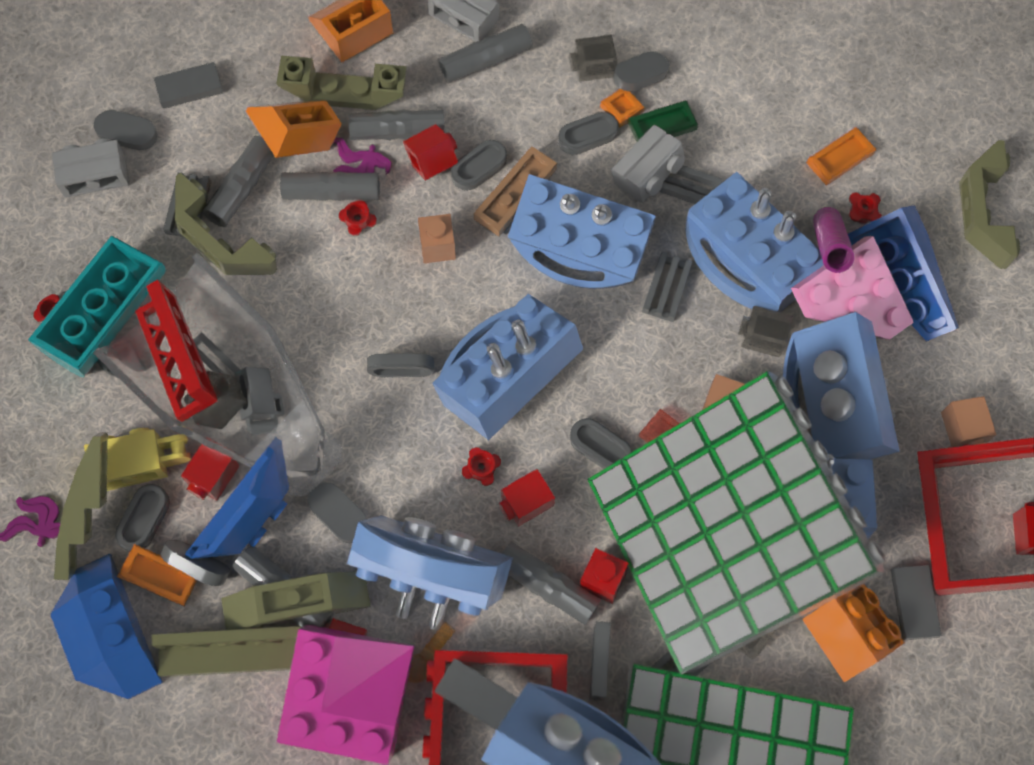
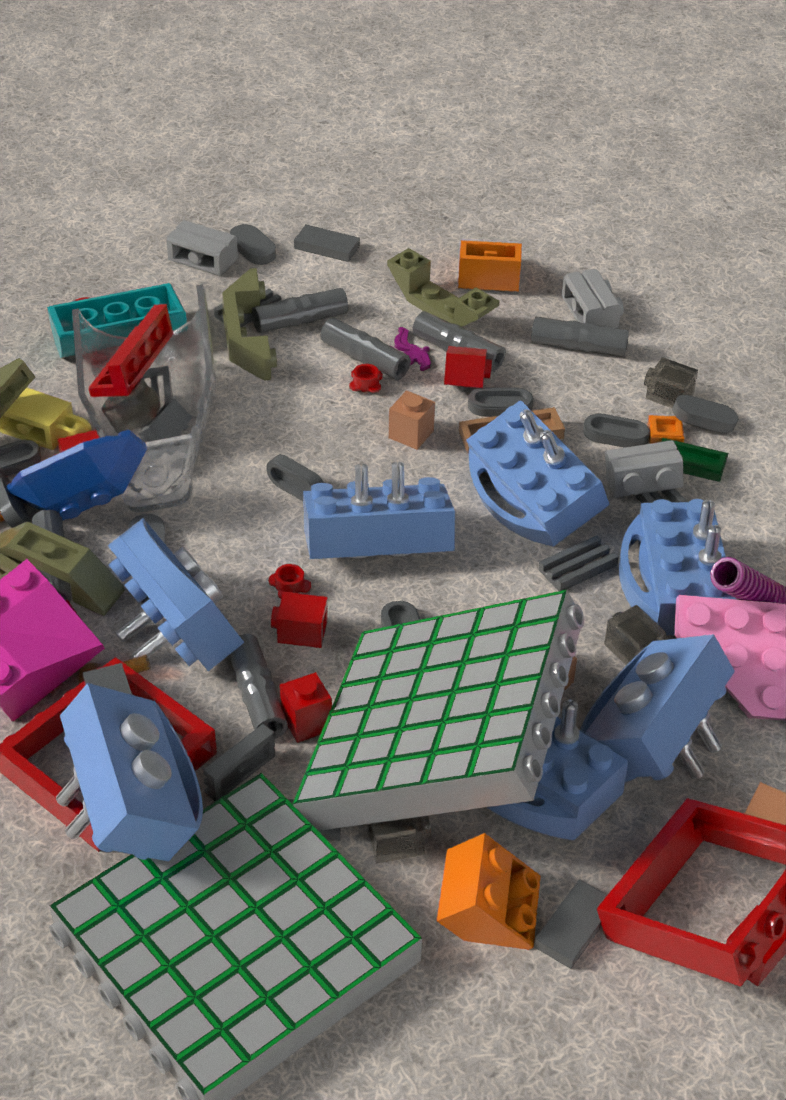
camera: 40 degrees right, 25 degrees down
orange slope [246,101,342,158] -> none

